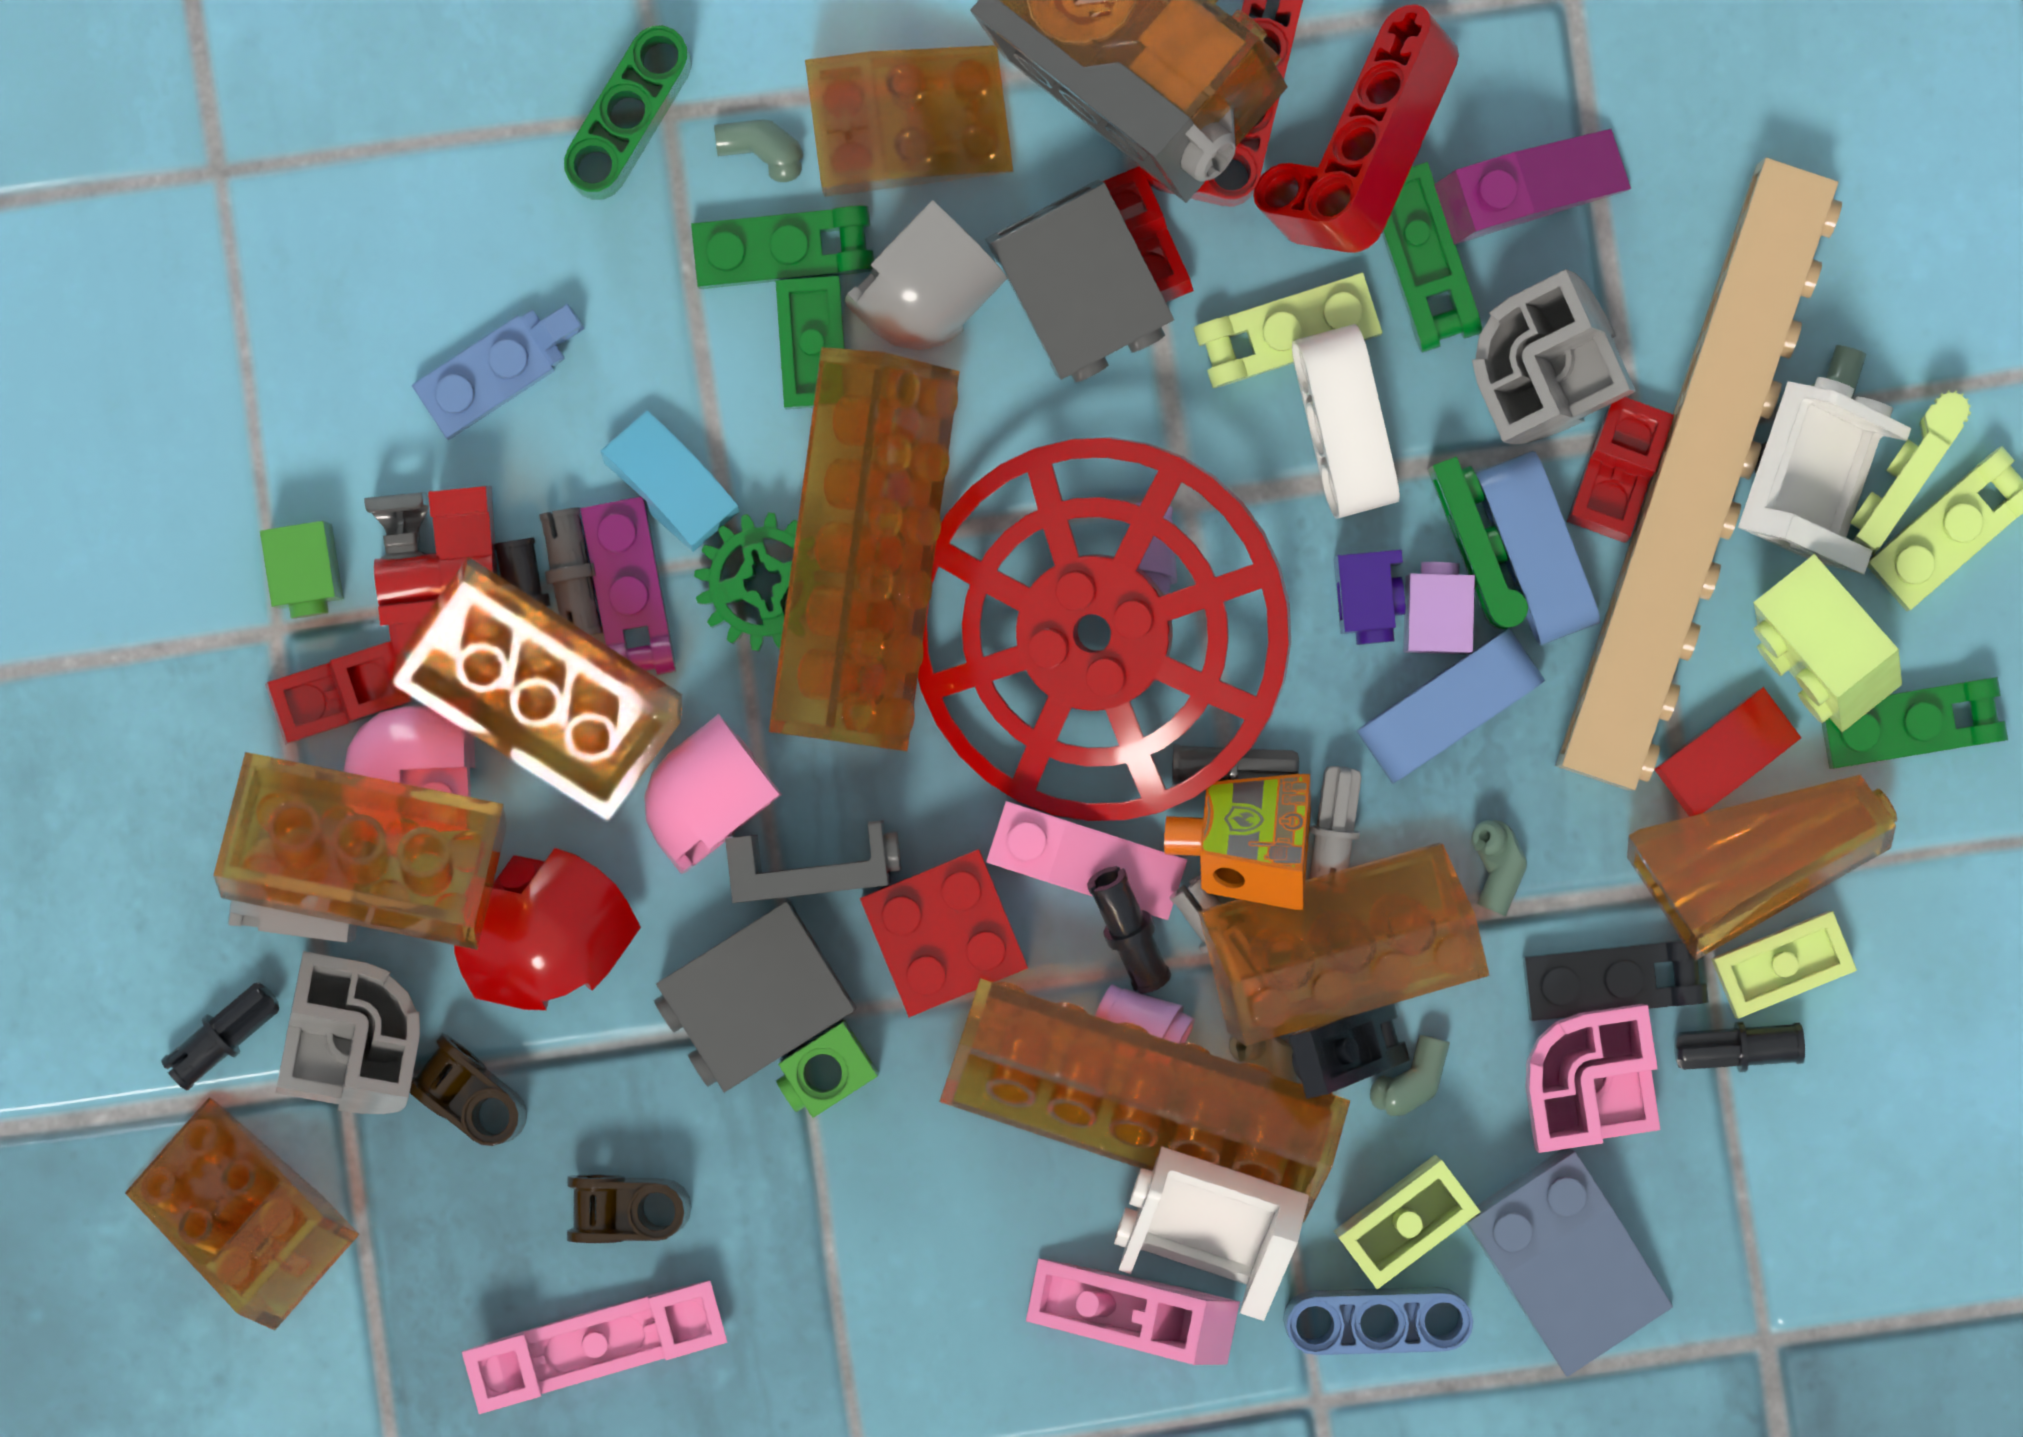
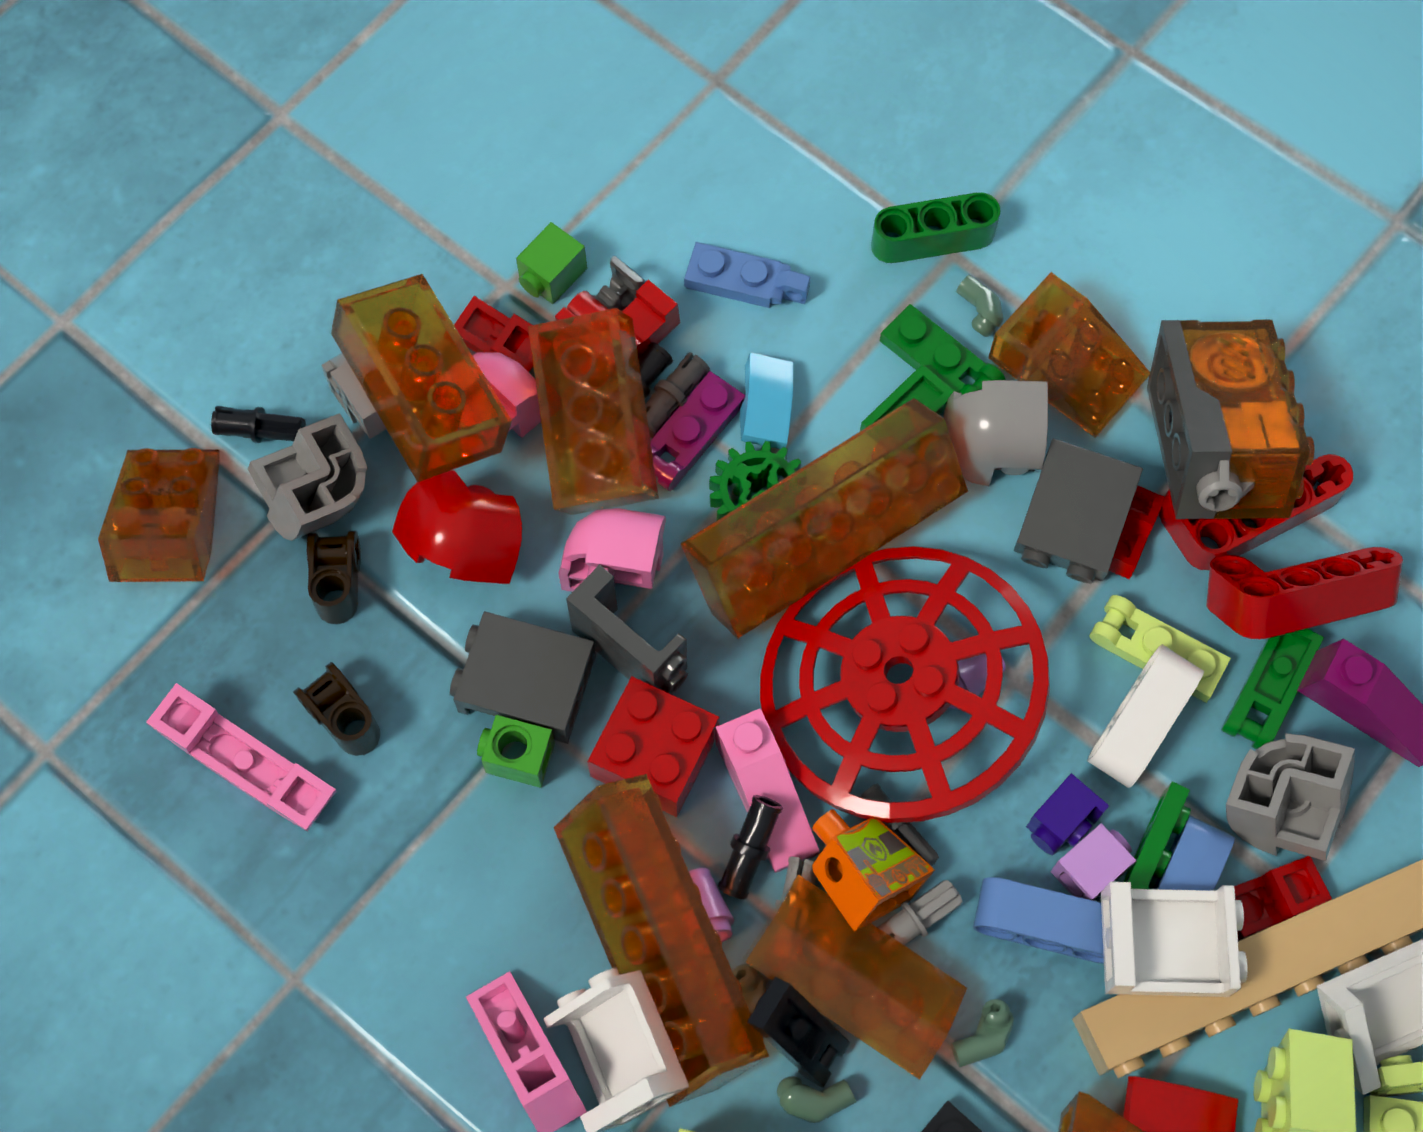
camera: 50 degrees right, 20 degrees down
none -> white panel [1101,882,1247,997]

